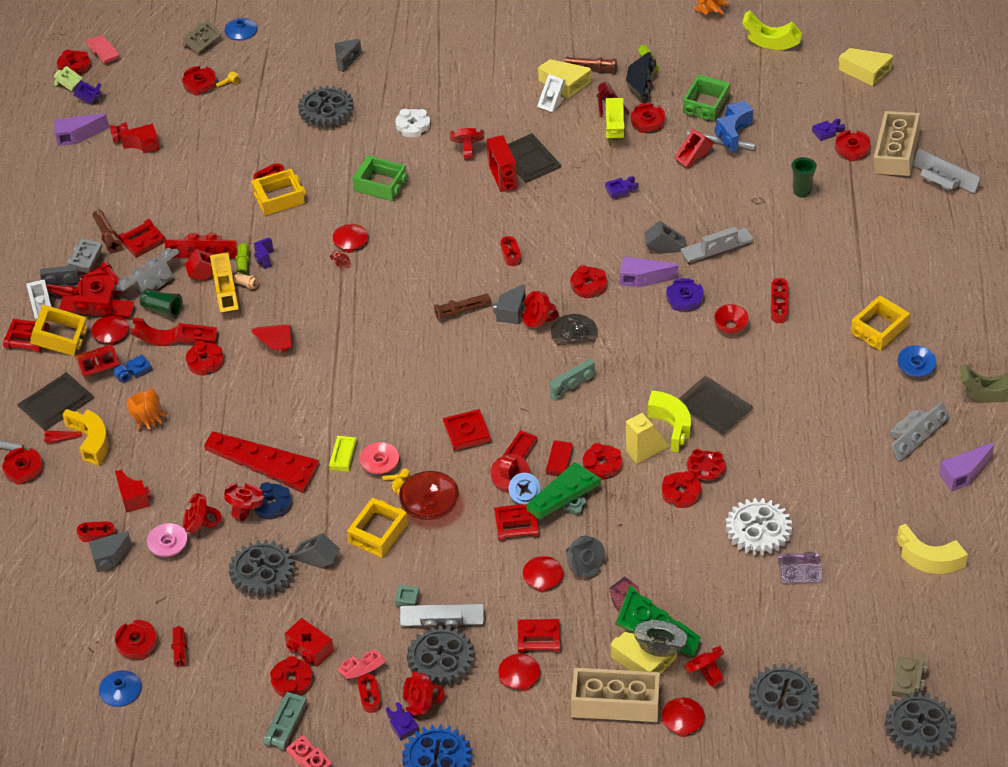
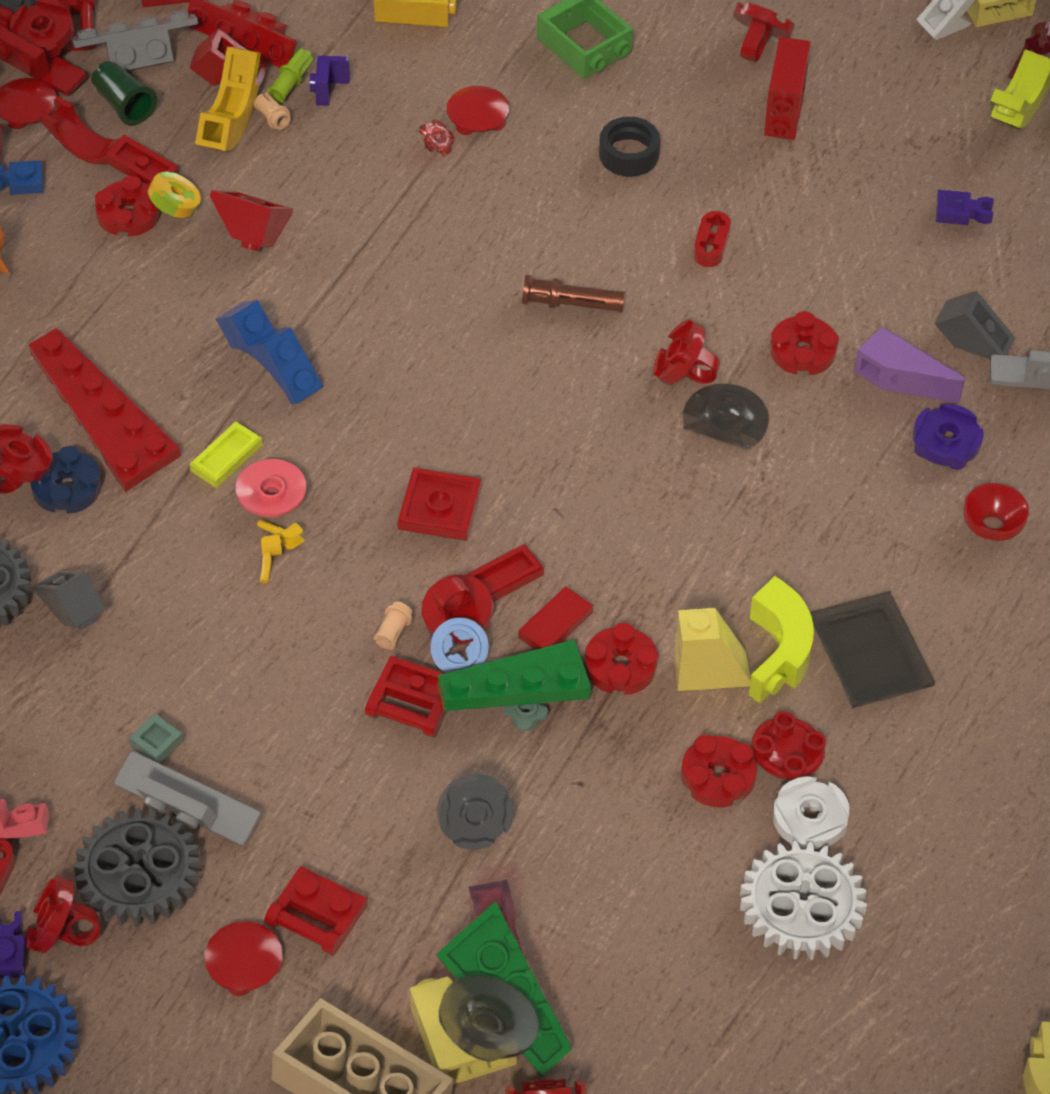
camera: 25 degrees right, 5 degrees up
yellow window [347,497,408,558] -> none
clear red dish [399,471,459,520] -> none
dark grey slope [493,285,526,324] -> none
clear smoke piece [508,133,561,183] -> none
red dish [522,556,563,593] -> none
sand green plate [550,359,595,401] -> none
clear purple bracket [778,552,822,584] -> none
none -> piece [148,172,201,218]
none -> blue arch [216,300,324,404]
none -> light nougat pin [373,602,412,650]
none -> black tyre [599,116,660,177]
none -> white plate [772,777,850,850]

